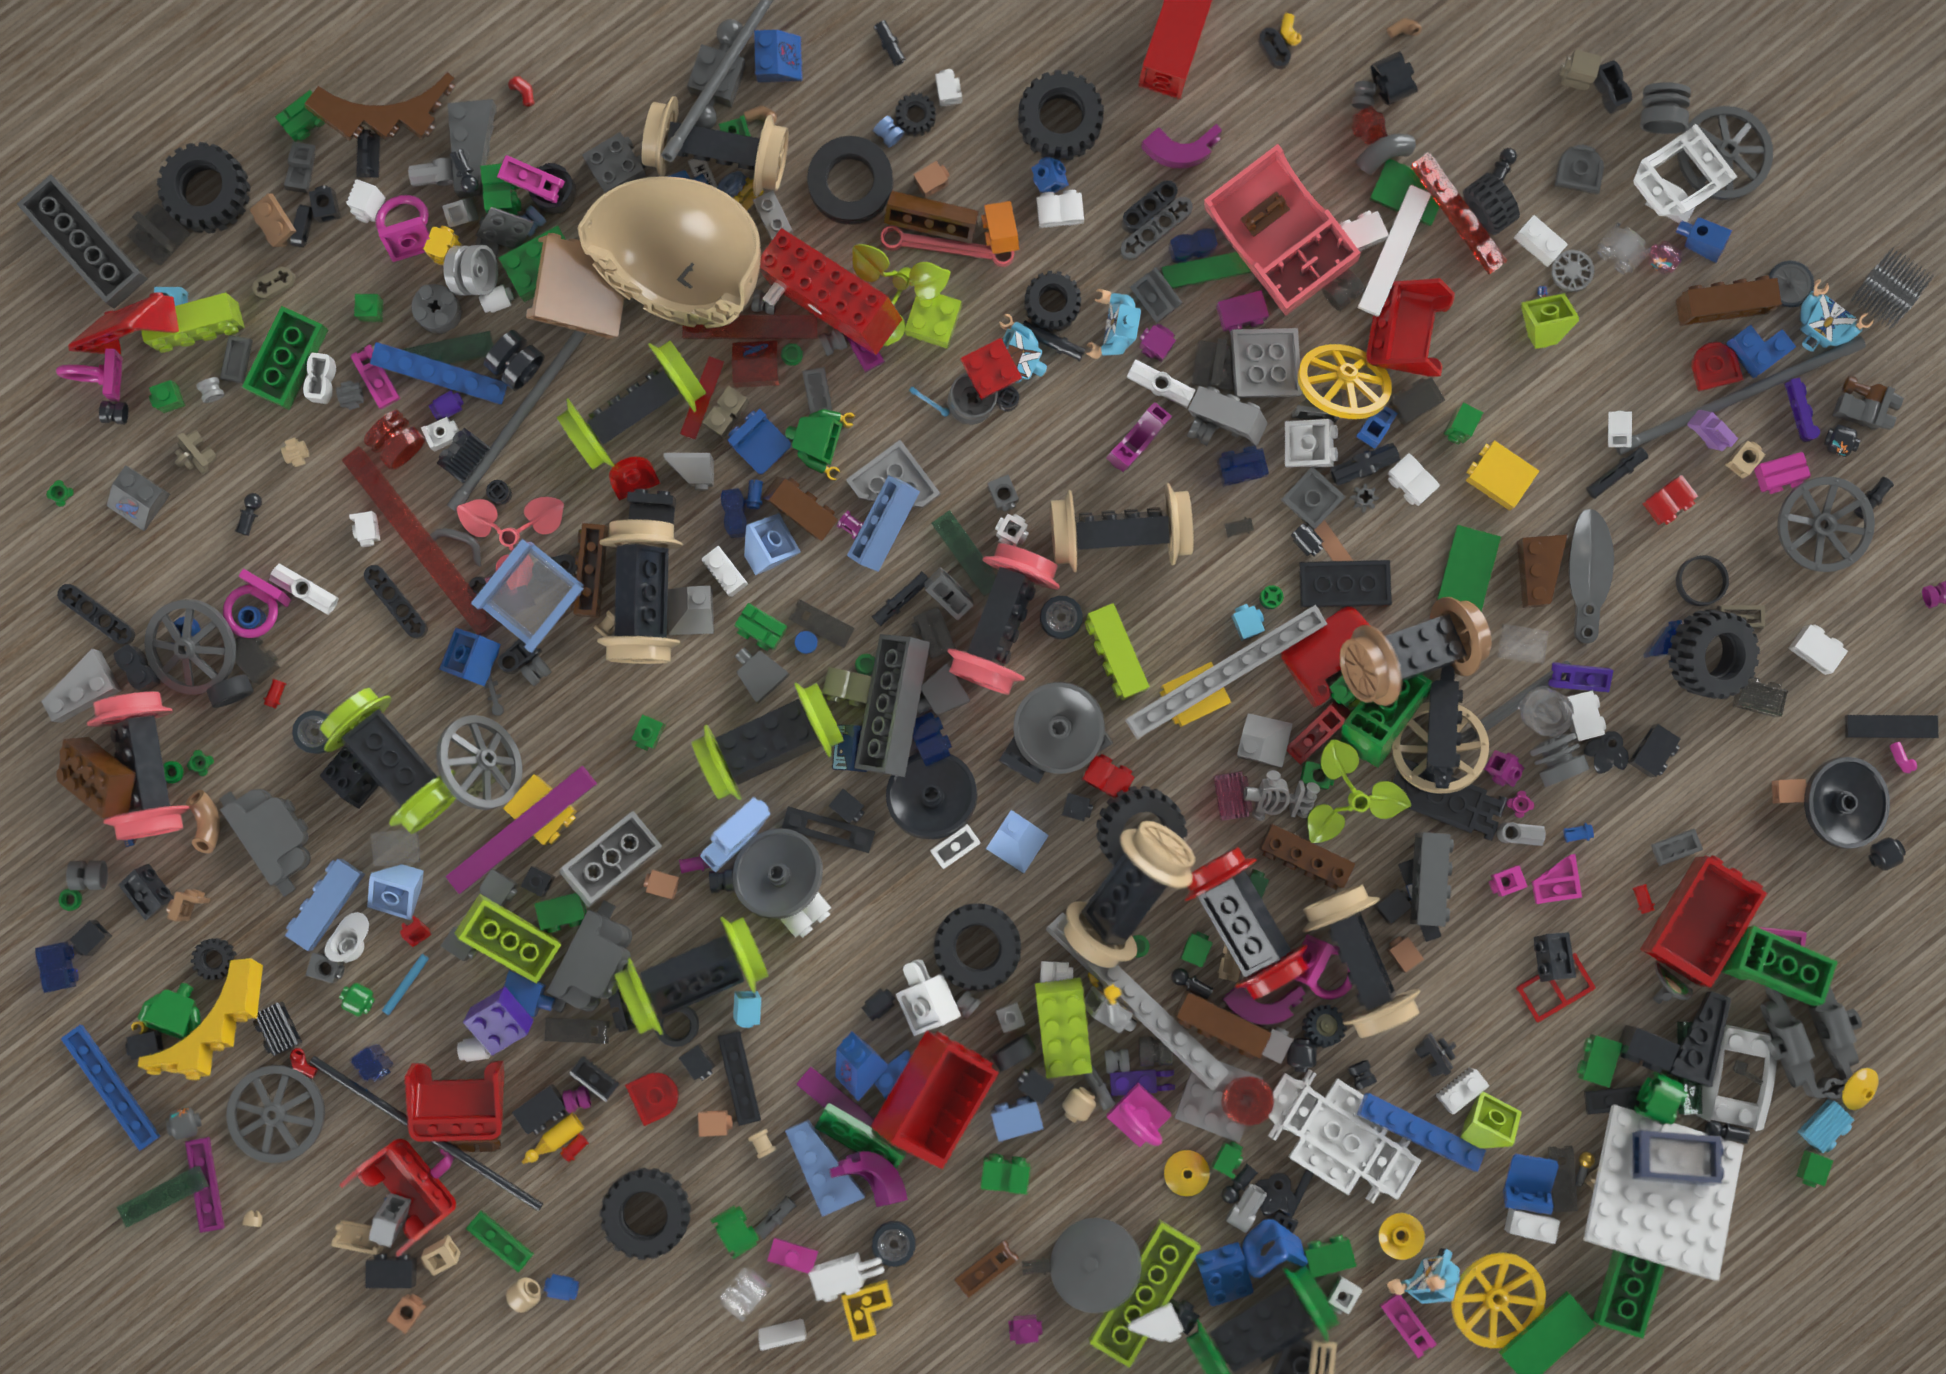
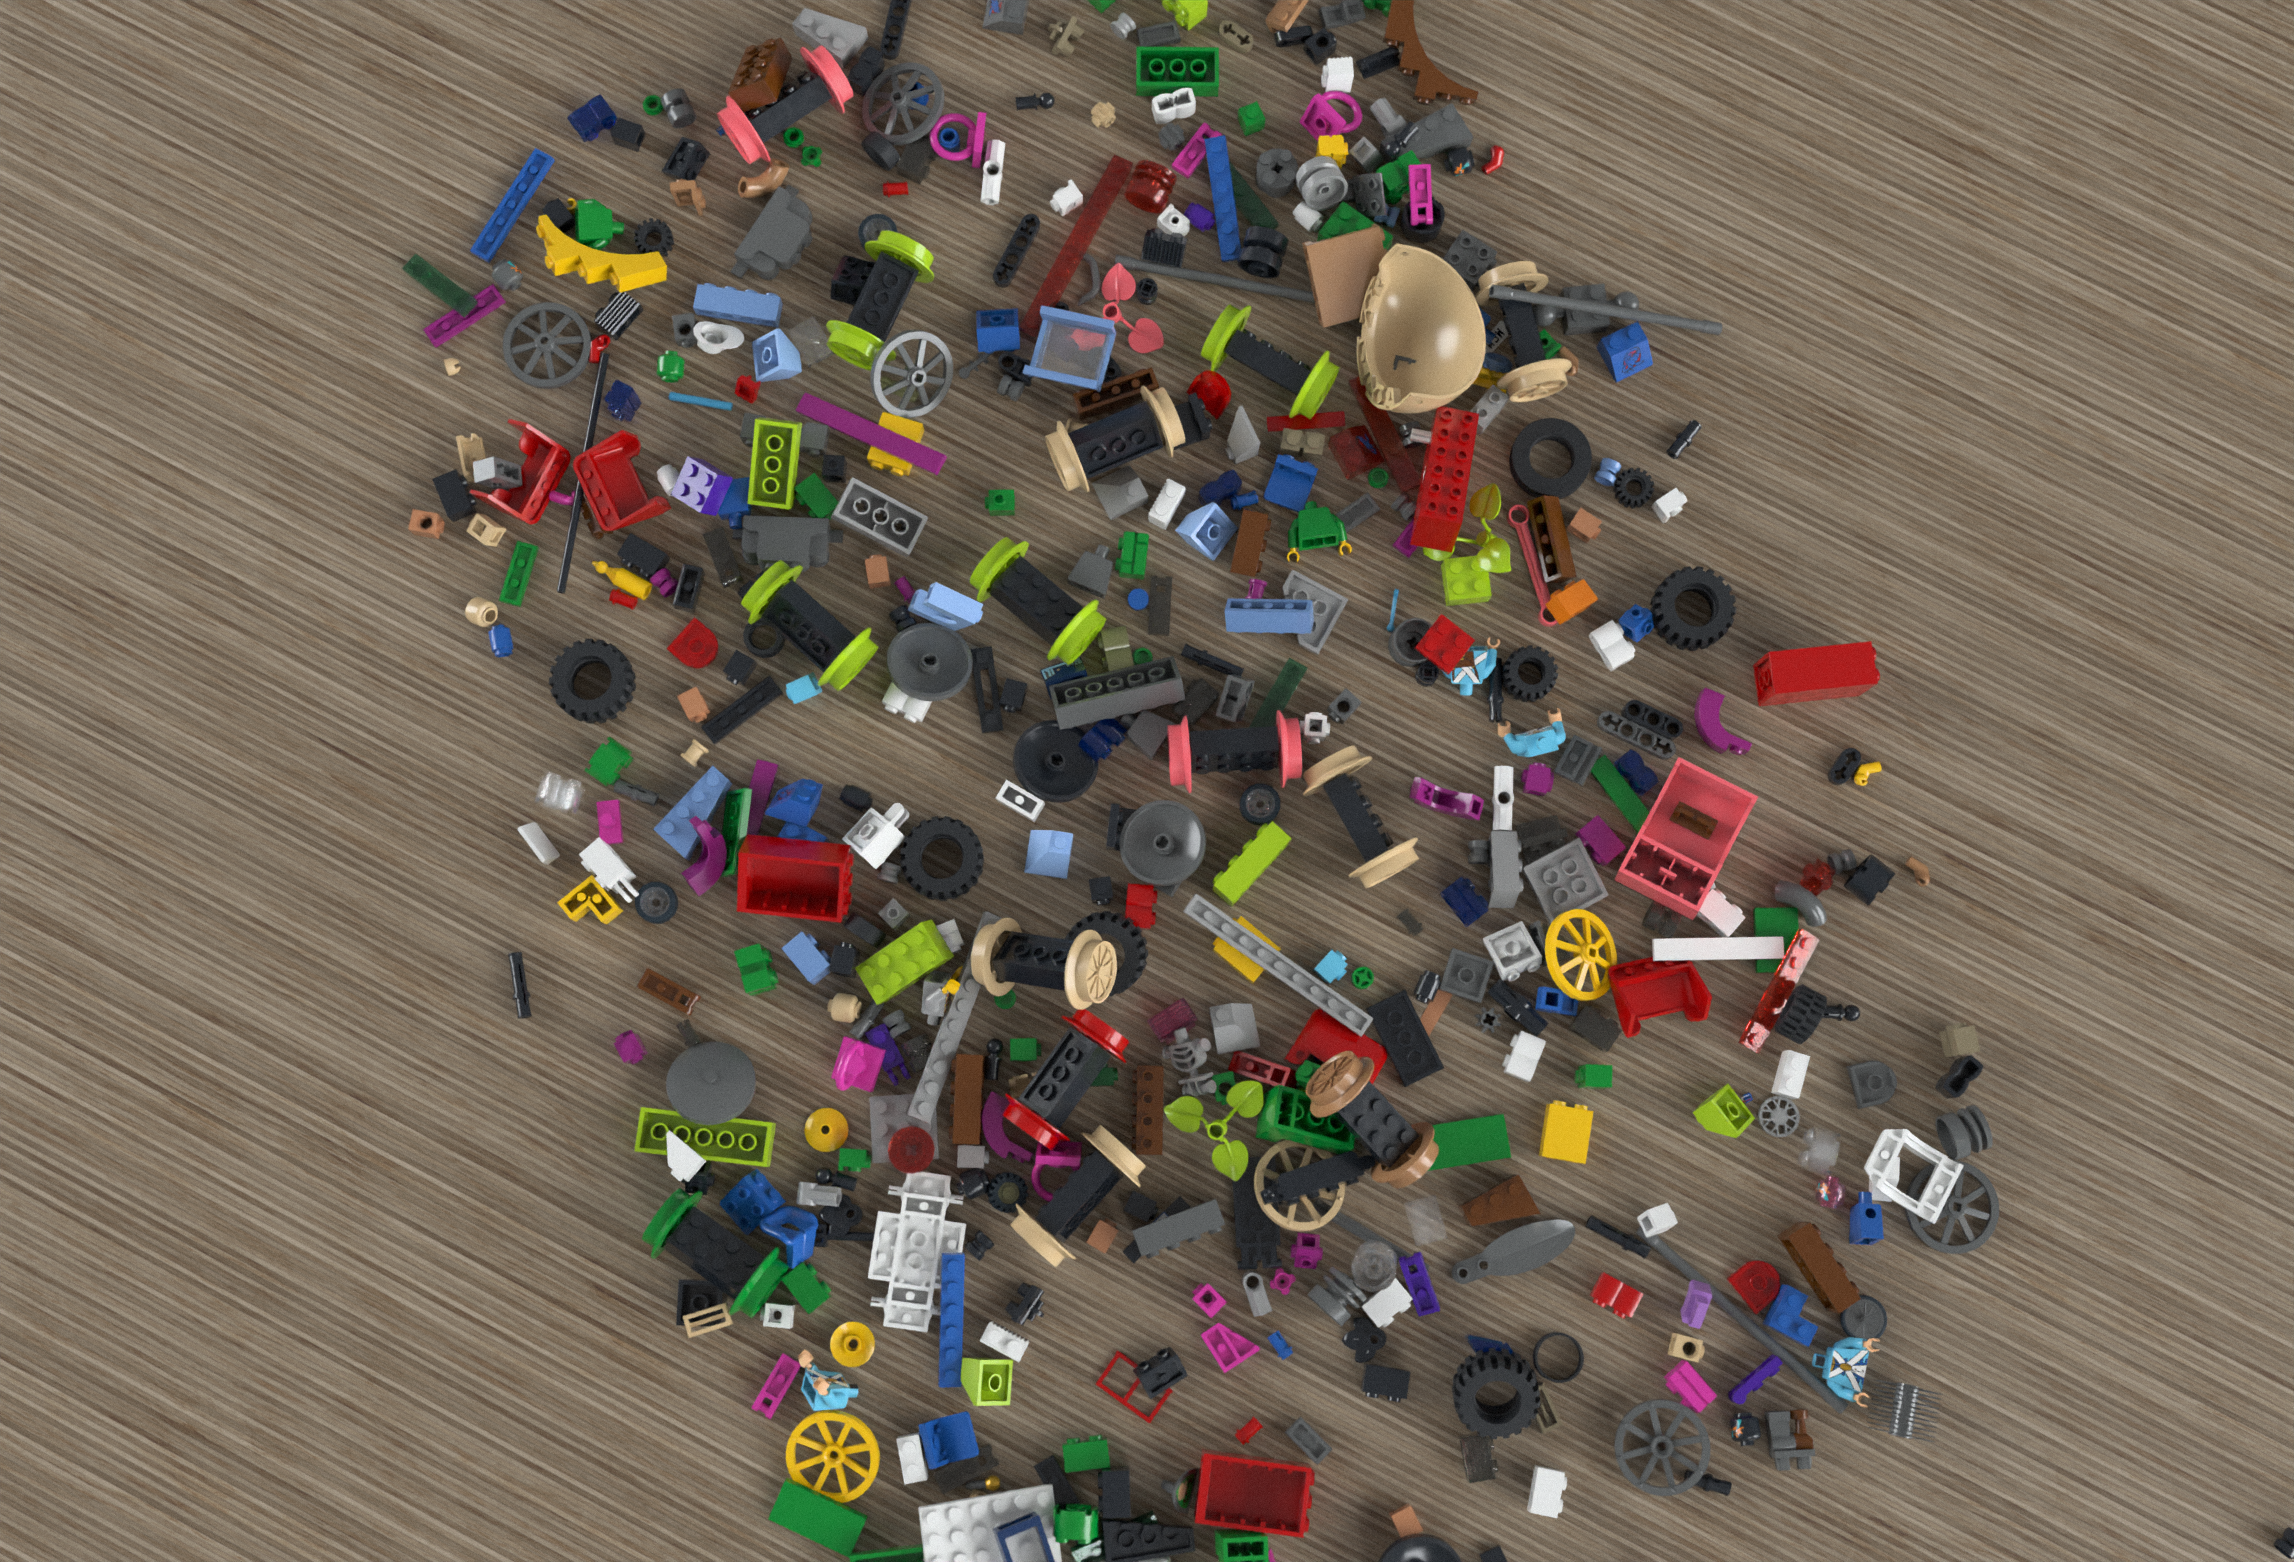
camera: 65 degrees right, 5 degrees down
none -> black head [1444,147,1475,177]

